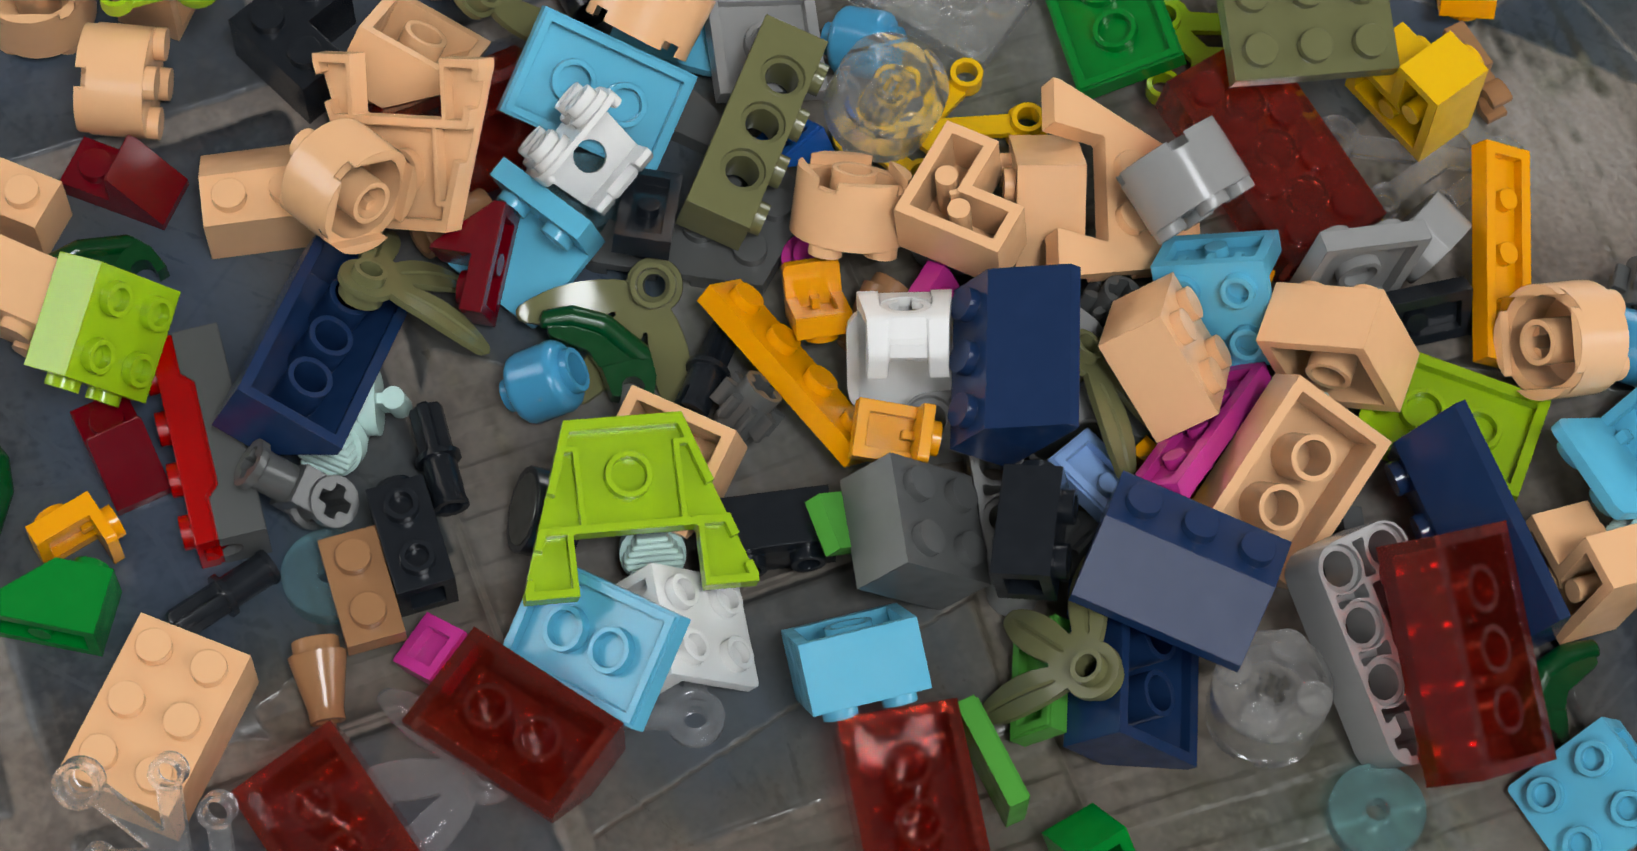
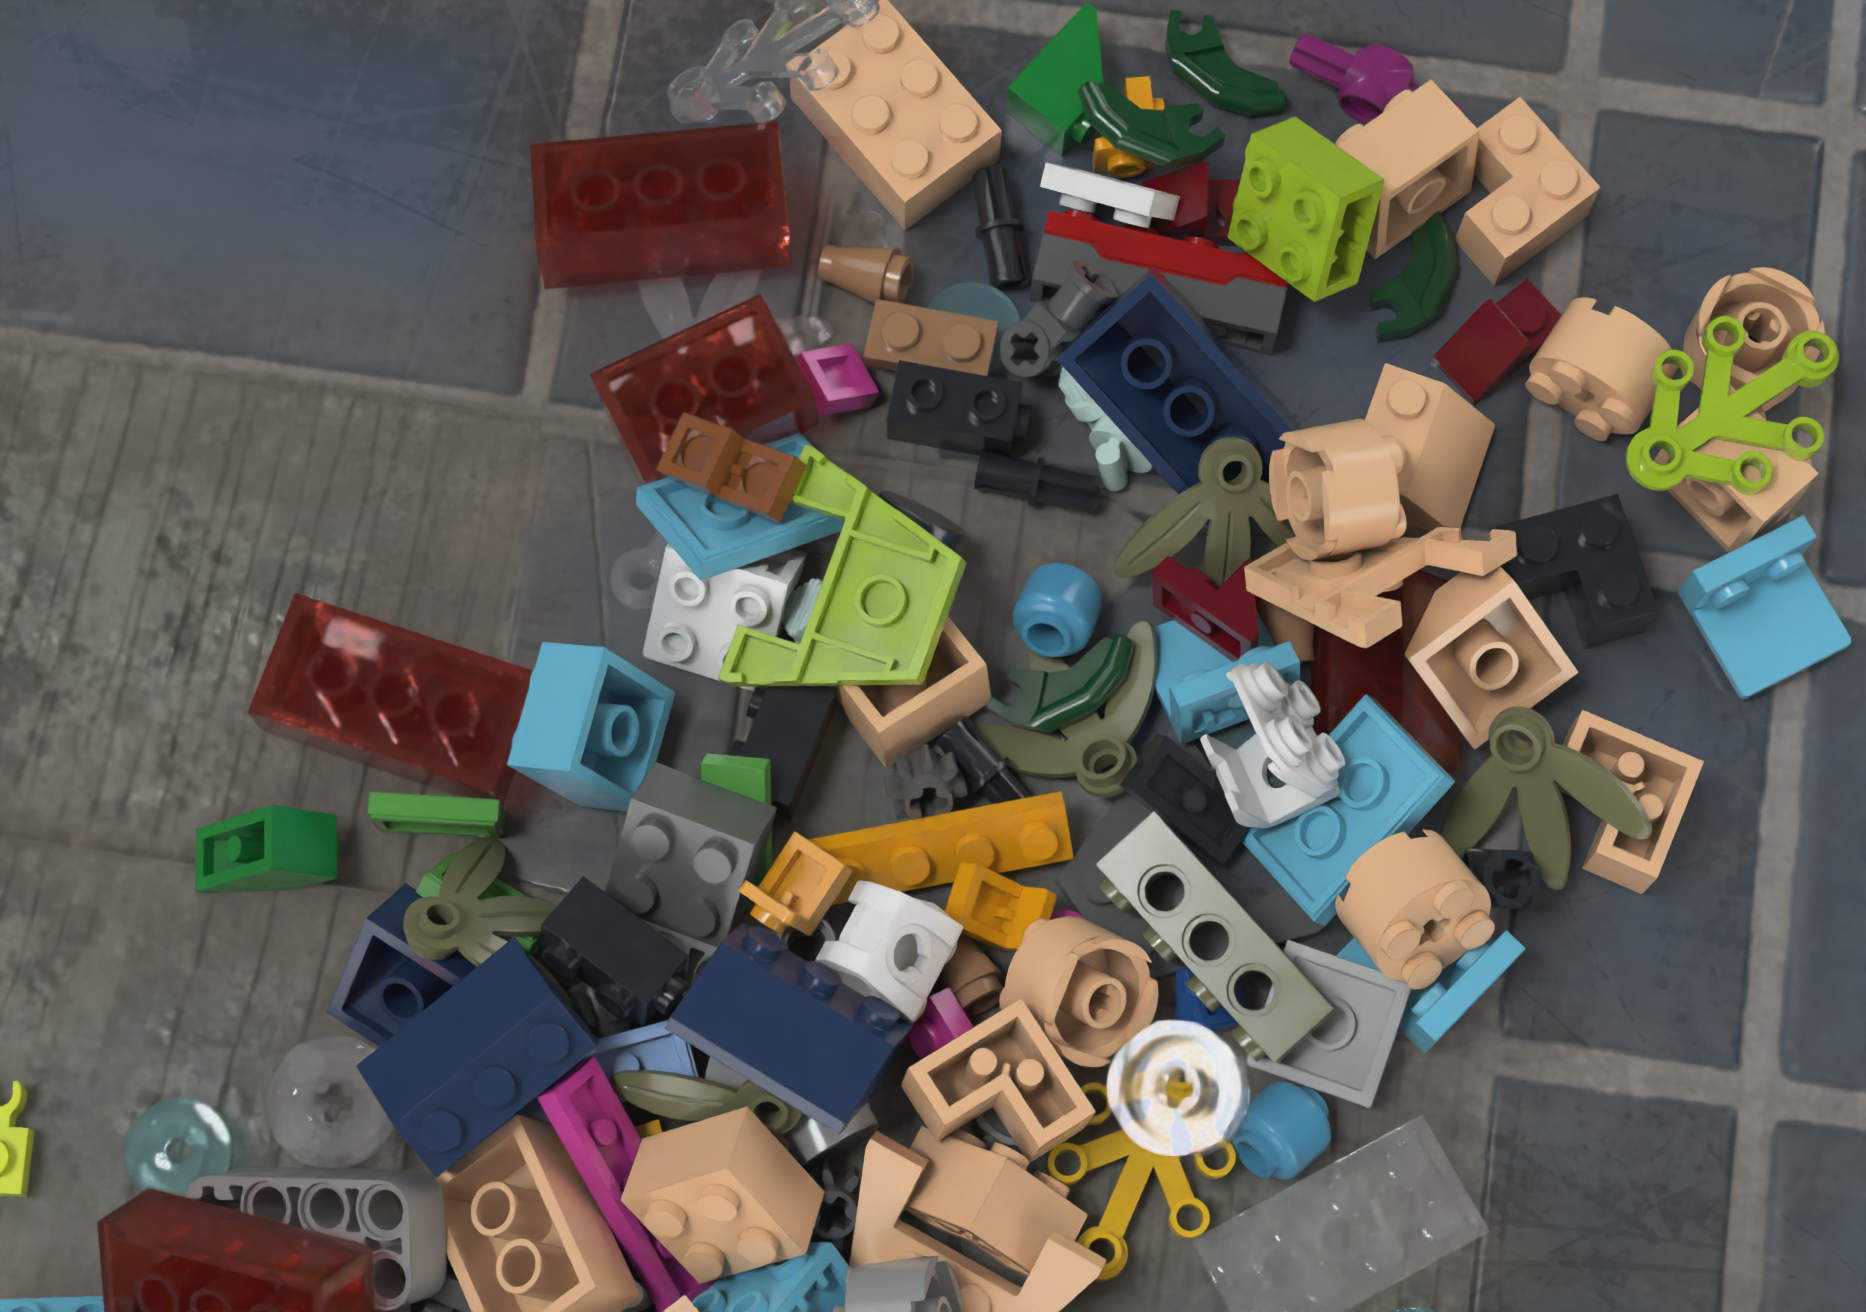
camera: 120 degrees right, 10 degrees up
none -> dark orange slope [656,412,807,523]
none -> white plate [1040,163,1180,228]
none -> dark green piece [1078,81,1225,168]

